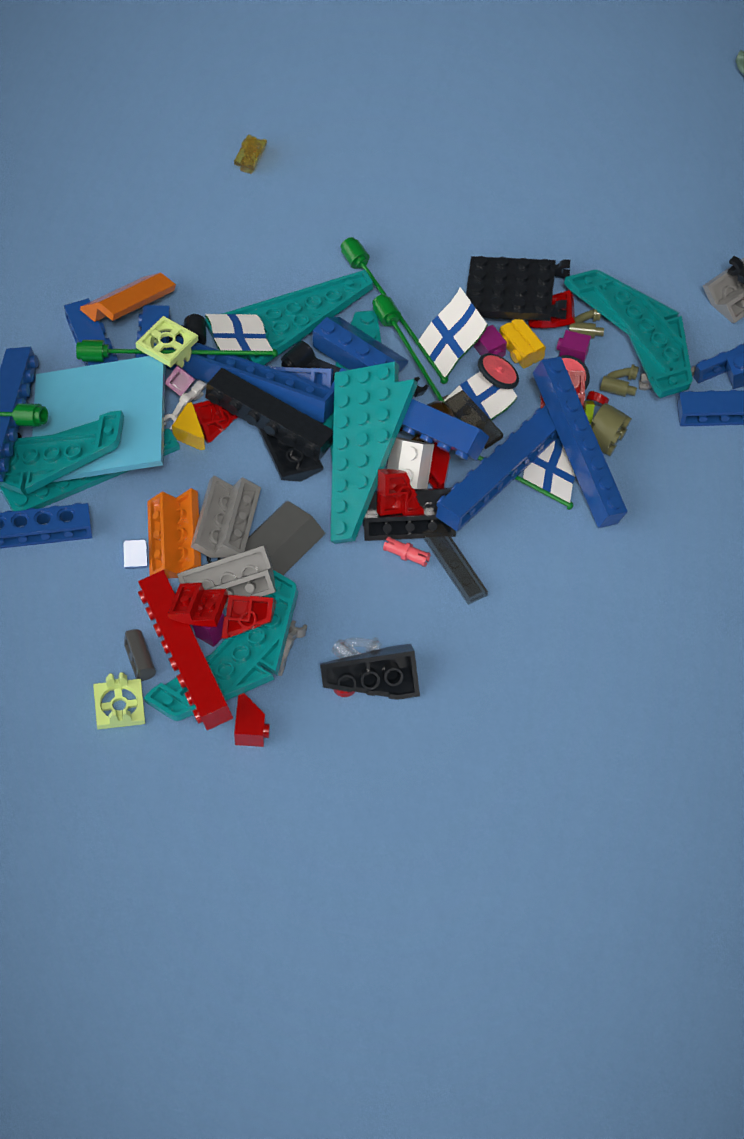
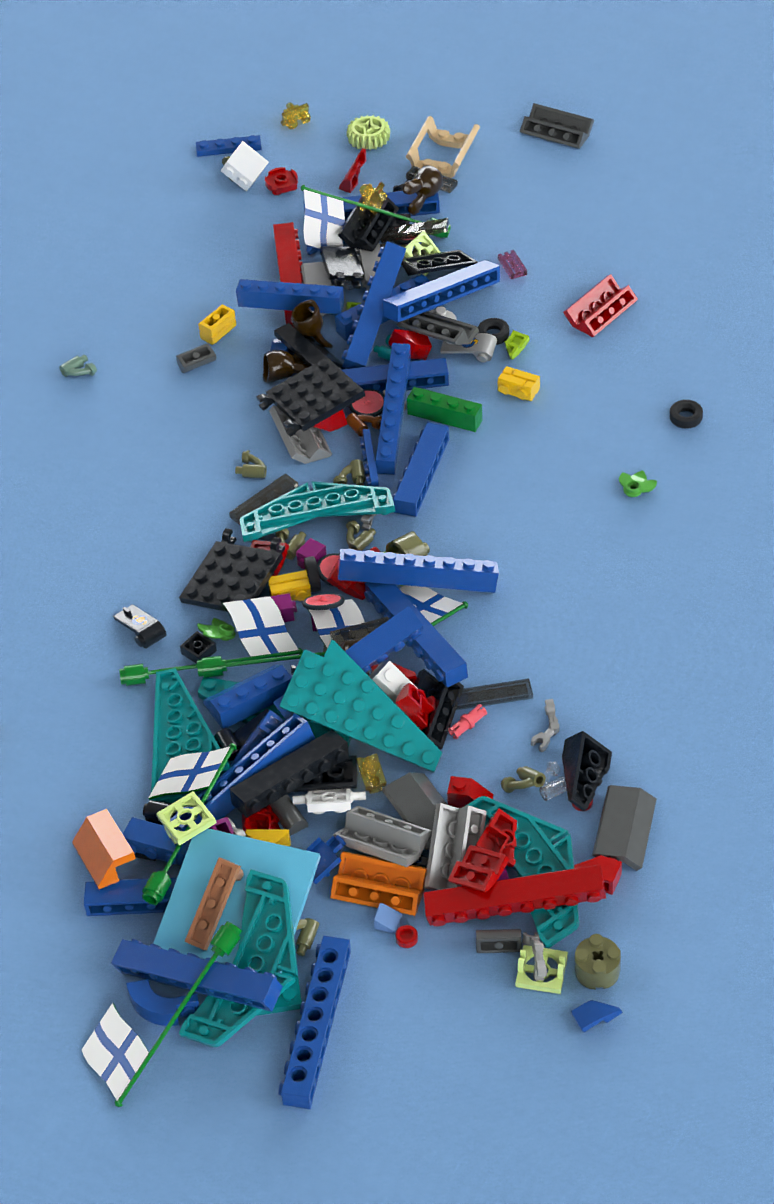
camera: 65 degrees left, 10 degrees down
none -> black door [113,604,167,649]
none -> black piece [180,631,217,664]
none -> nougat piece [185,857,244,950]
none -> bright green plate [197,618,236,641]
none -> clear smoke tile [229,474,299,525]
none -> olive plant [235,450,267,478]
none -> dark grey brick [270,795,308,836]
none -> white plate [292,788,366,814]
none -> olive plant [296,918,320,956]
none -> black tyre [304,556,321,592]
none -> blue piece [306,835,347,884]
none -> olive plant [333,459,366,486]
none -> clear yellow hips [356,753,387,794]
none -> red tile [395,925,418,948]
none -> red slope [447,776,494,808]
none -> olive plant [501,766,546,793]
none -> light grey piece [522,932,547,981]
none -> light grey piece [531,699,559,752]
none -> blue slope [571,1000,623,1033]
none -> olive brick [575,934,621,990]
none -> dark grey slope [592,785,657,871]

